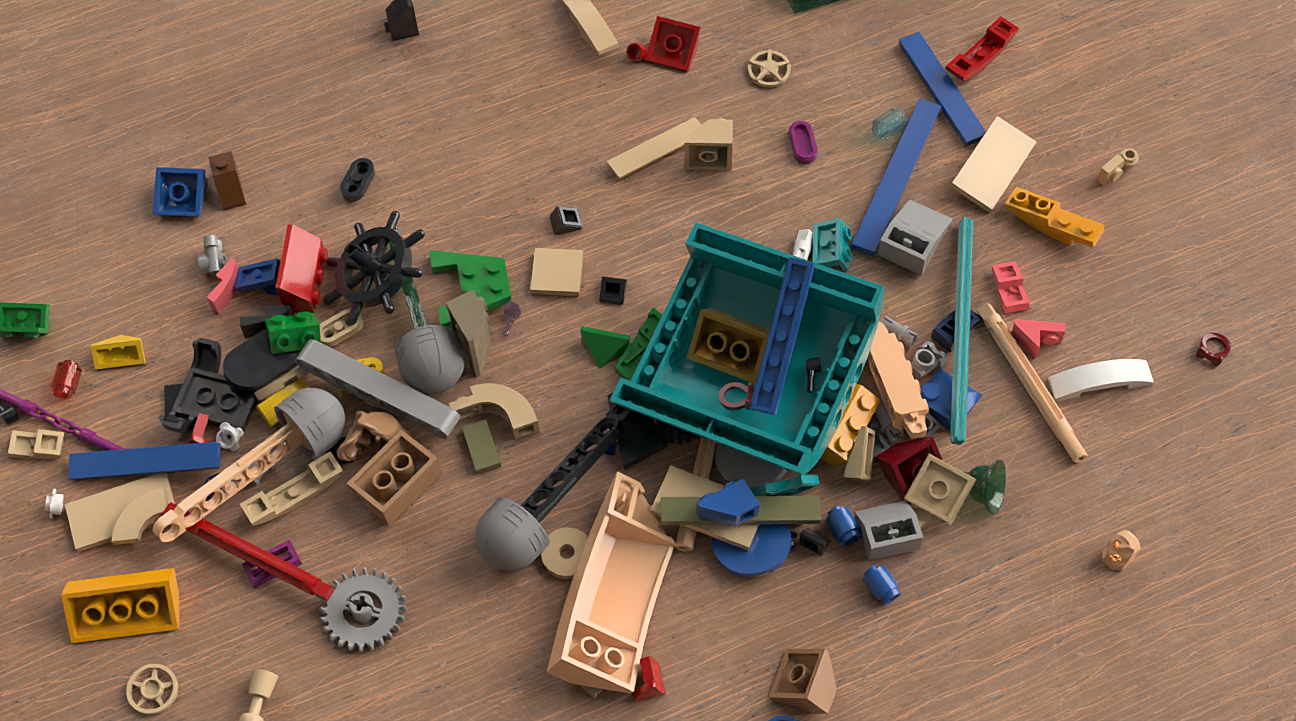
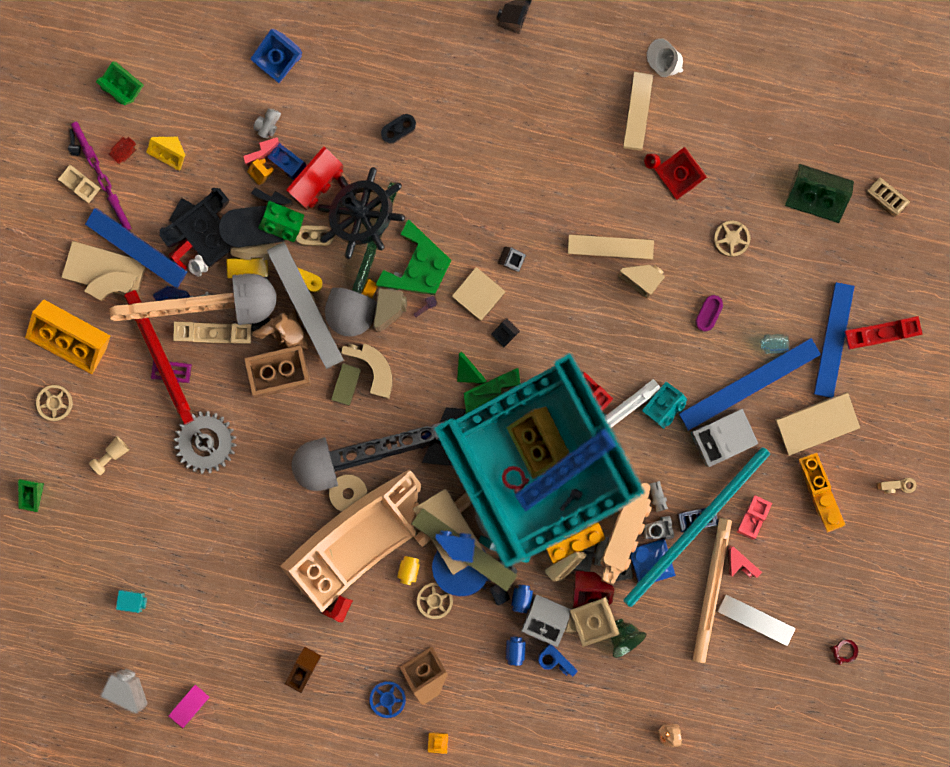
camera: 30 degrees right, 25 degrees up
white plate [45,489,64,519] -> none
reddish brown slope [208,151,247,211] -> none
none -> light orange tile [247,159,274,186]
none -> yellow brick [397,556,420,585]
none -> tan wheel [417,583,453,619]
none -> blue plate [538,644,578,677]

